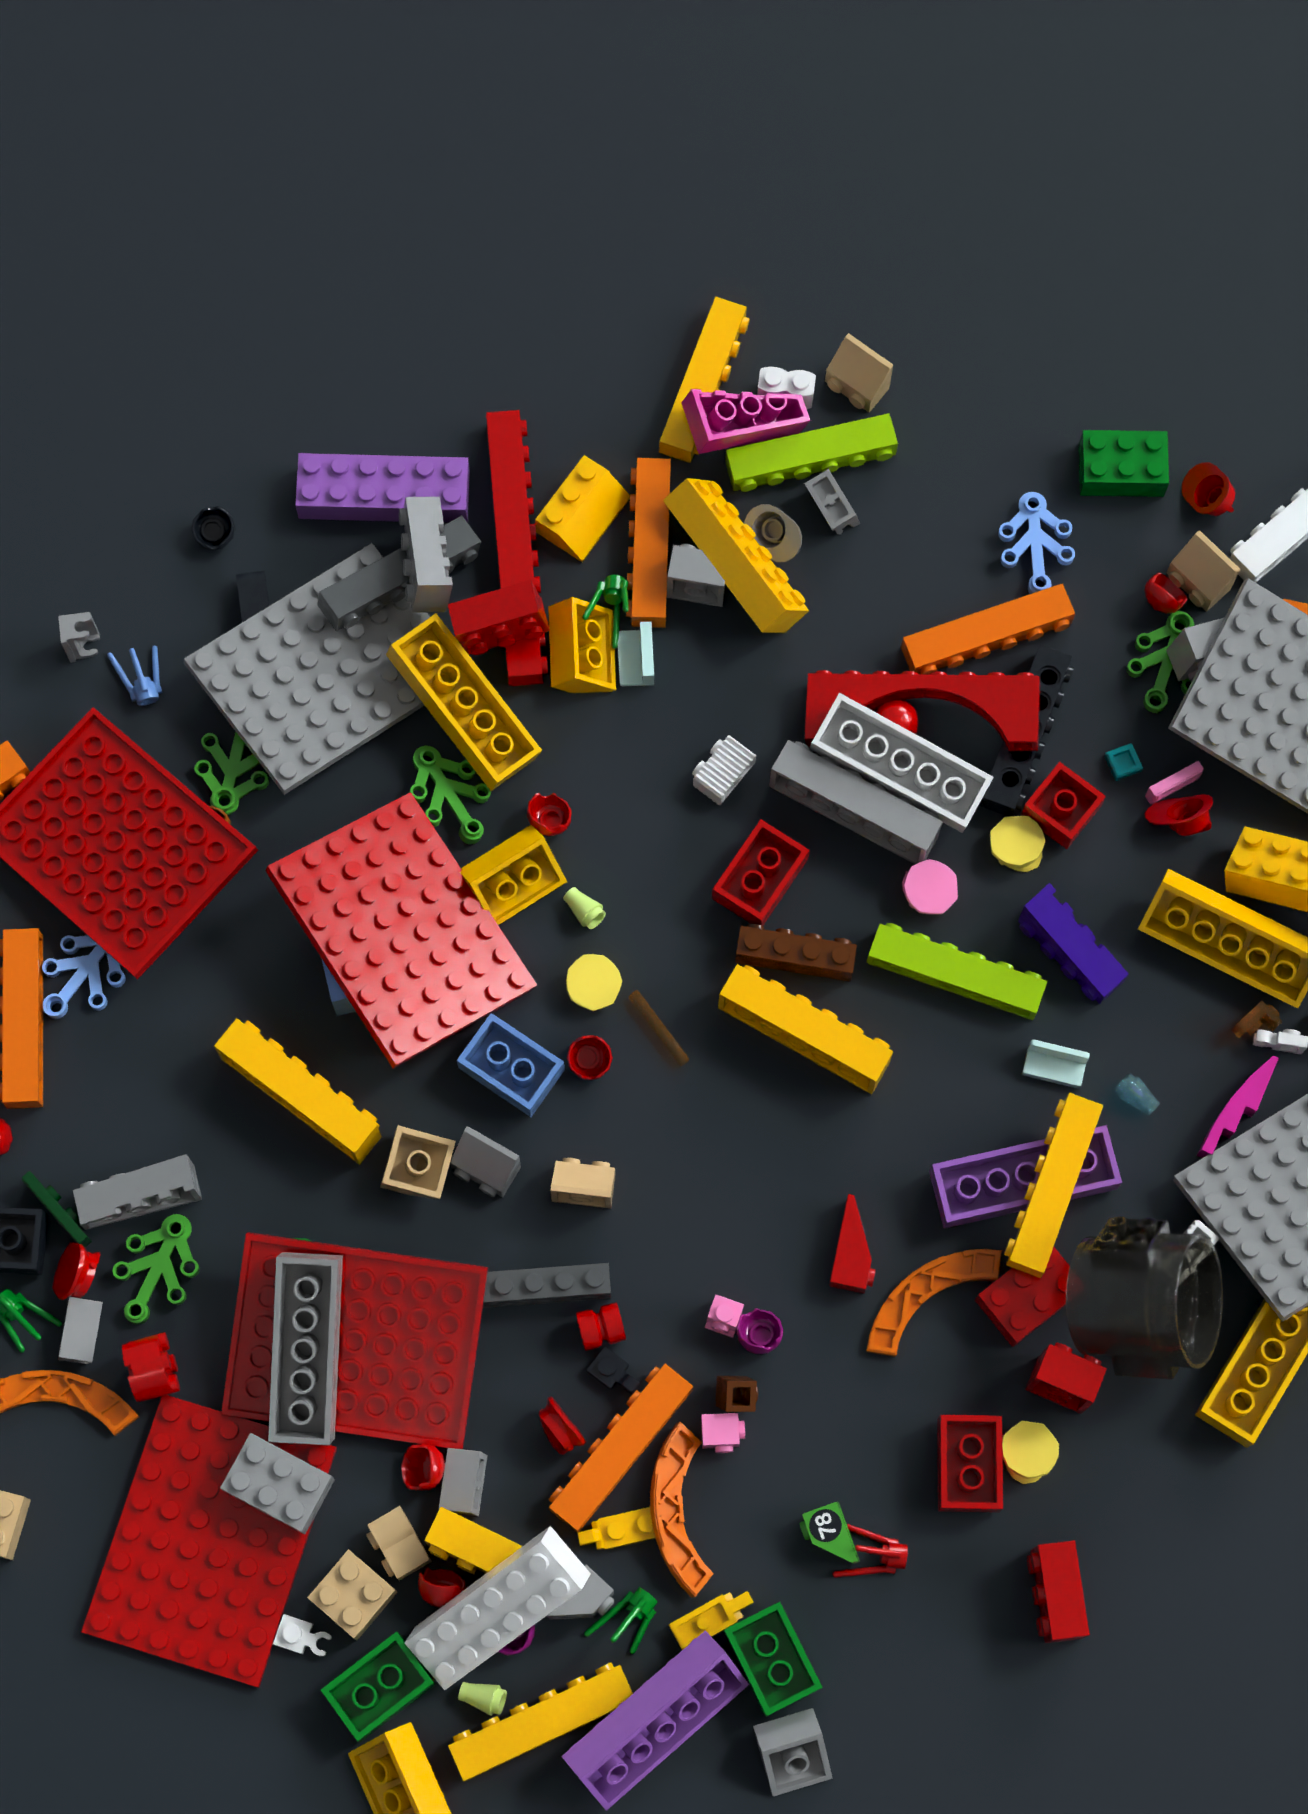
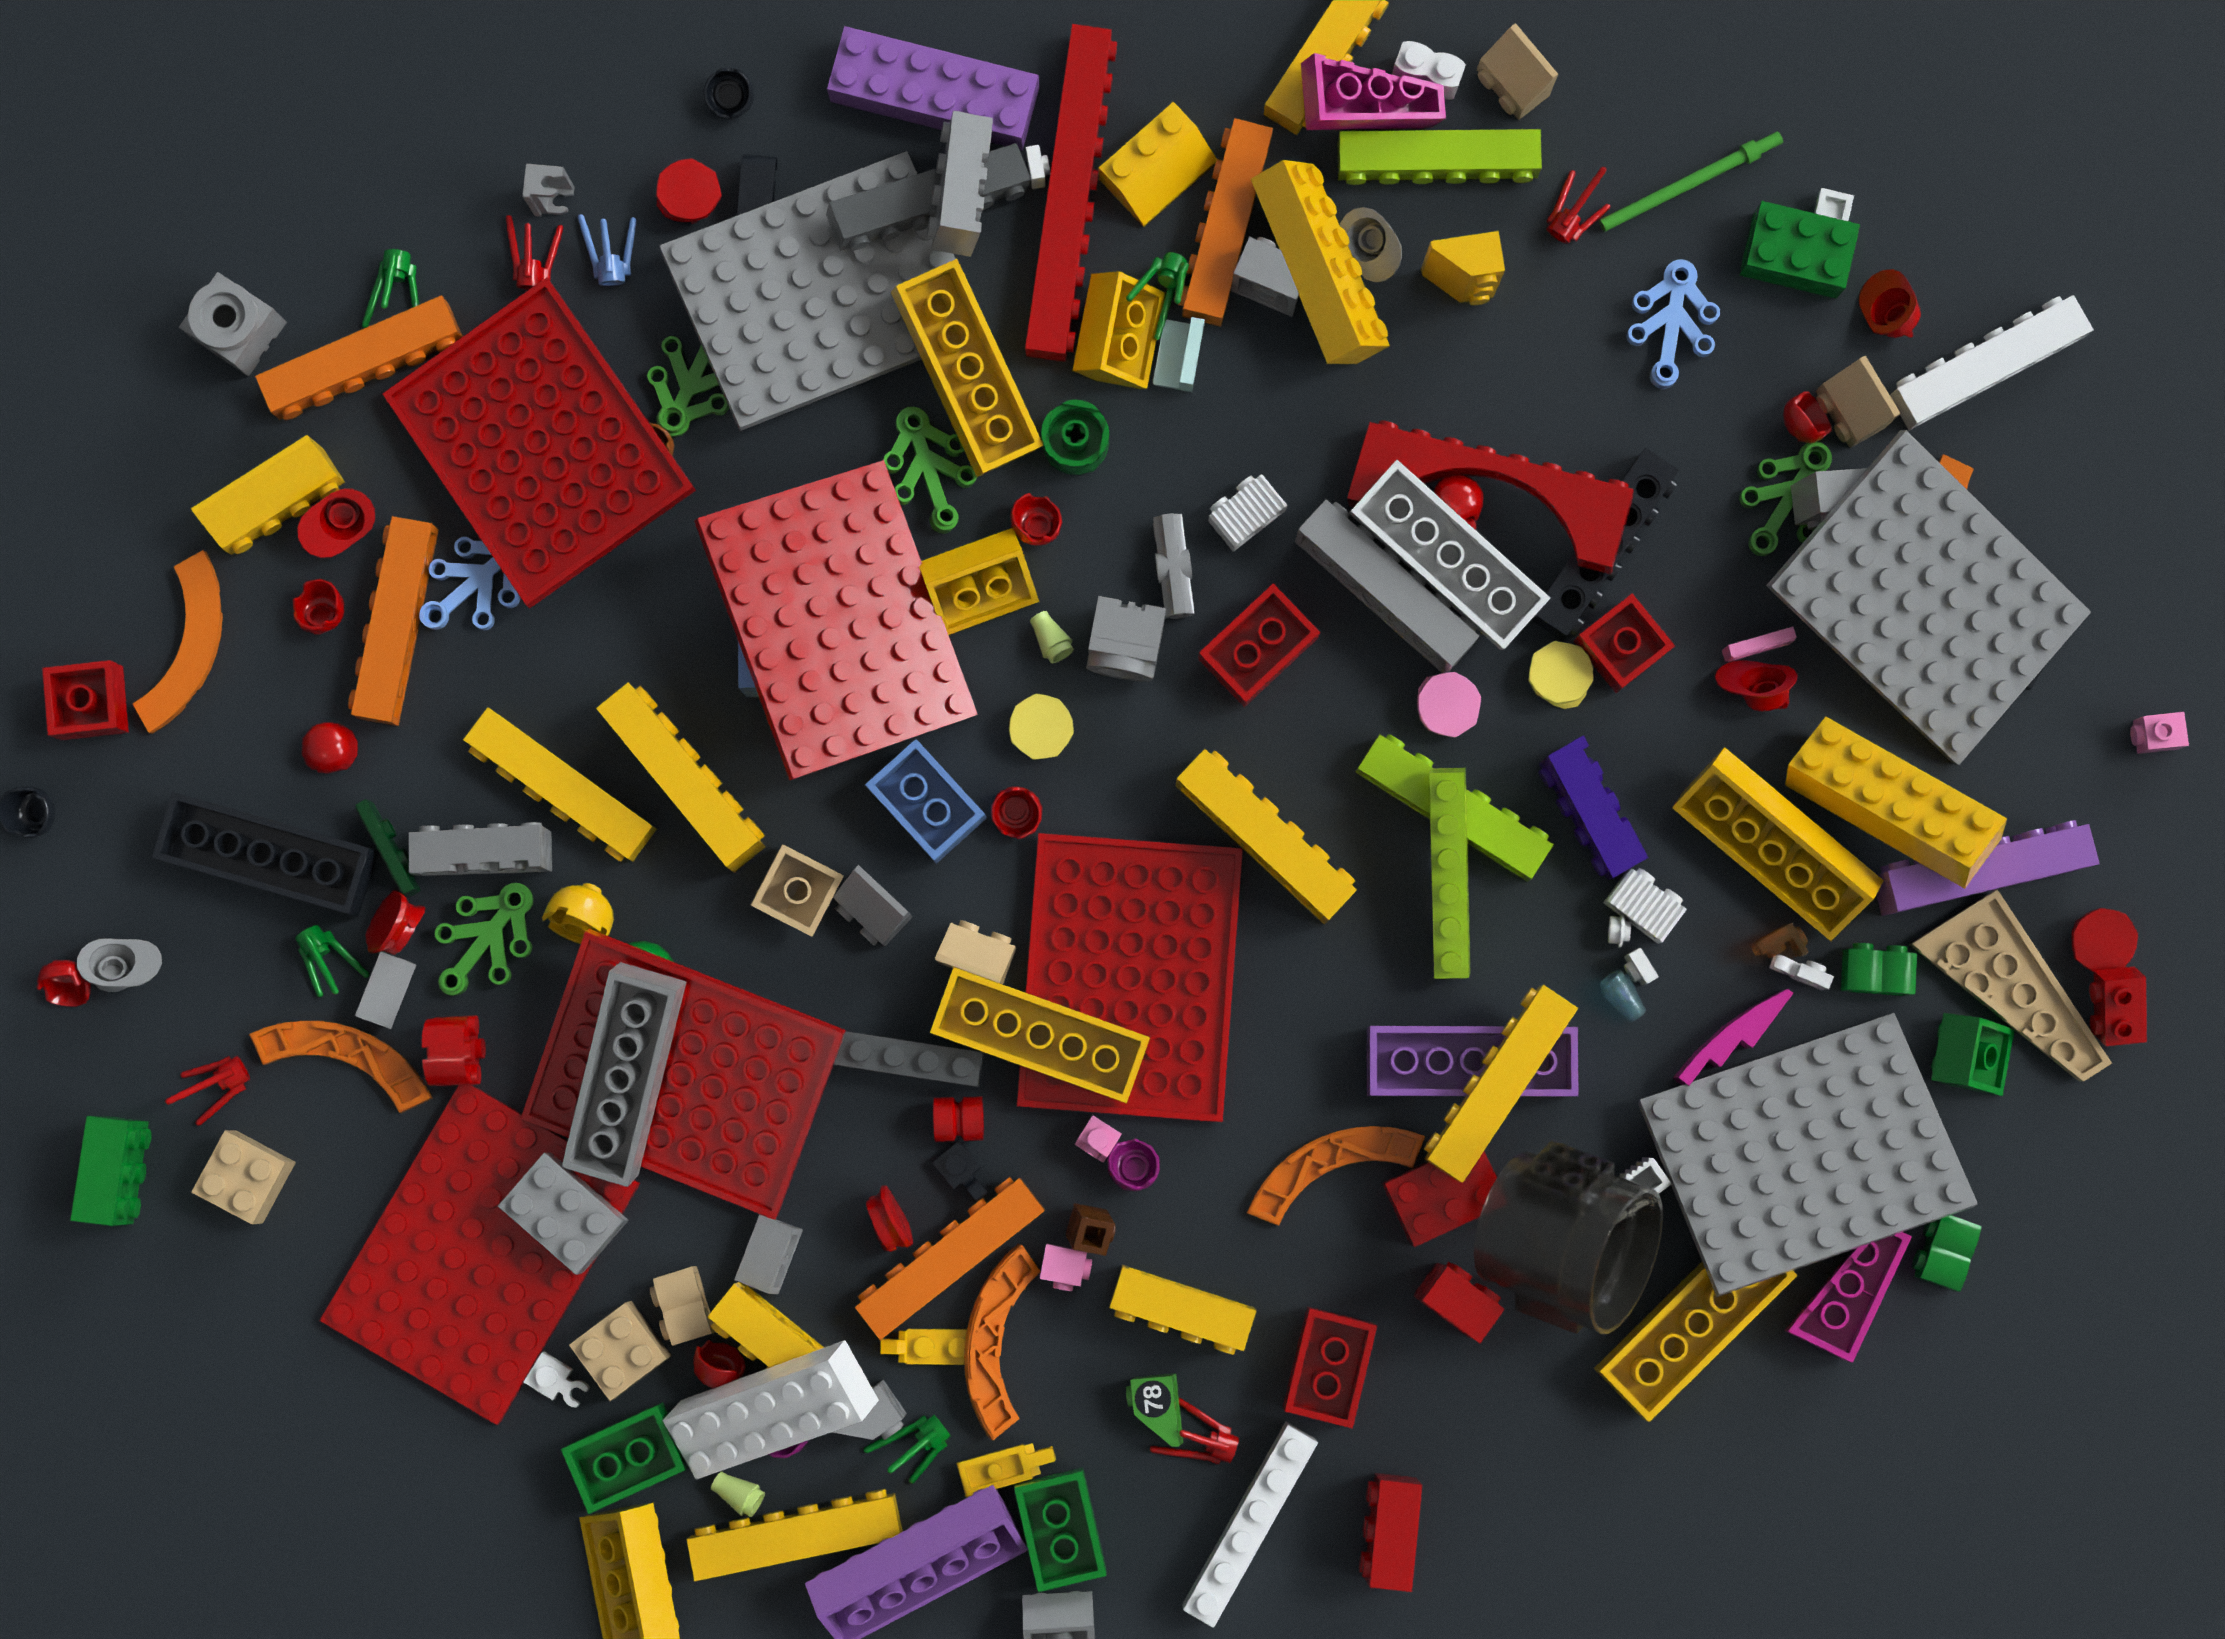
camera: 15 degrees right, 10 degrees up
red hair [401,1444,445,1491] -> none
red brick [447,580,550,655] -> none
clear orange bar [628,990,690,1066] -> none
reddish brown brick [735,924,857,982] -> none
light grey hinge [804,469,860,534] -> none
red slope [829,1194,876,1294] -> none
orange brick [901,583,1075,675] -> none
light yellow hat [1002,1420,1059,1484] -> none
light aqua panel [1022,1039,1090,1089] -> none
teal tile [1104,743,1143,781] -> none
none -> yellow brick [463,707,657,862]
none -> red plant [506,215,563,290]
none -> yellow cylinder [542,883,614,944]
none -> red hat [656,158,722,224]
none -> yellow brick [930,967,1150,1104]
none -> red plate [1017,833,1243,1122]
none -> white plate [1026,145,1050,189]
none -> green brick [1041,400,1109,475]
none -> light grey piece [1086,596,1166,682]
none -> yellow brick [1110,1265,1256,1355]
none -> light grey piece [1153,513,1194,619]
none -> white brick [1182,1421,1318,1628]
none -> yellow slope [1421,231,1505,305]
none -> lime brick [1429,768,1470,979]
none -> red plant [1546,167,1610,244]
none -> bright green bar [1599,131,1783,232]
none -> white brick [1603,868,1687,944]
none -> white plate [1608,914,1631,948]
none -> white plate [1624,947,1659,986]
none -> white plate [1814,188,1854,221]

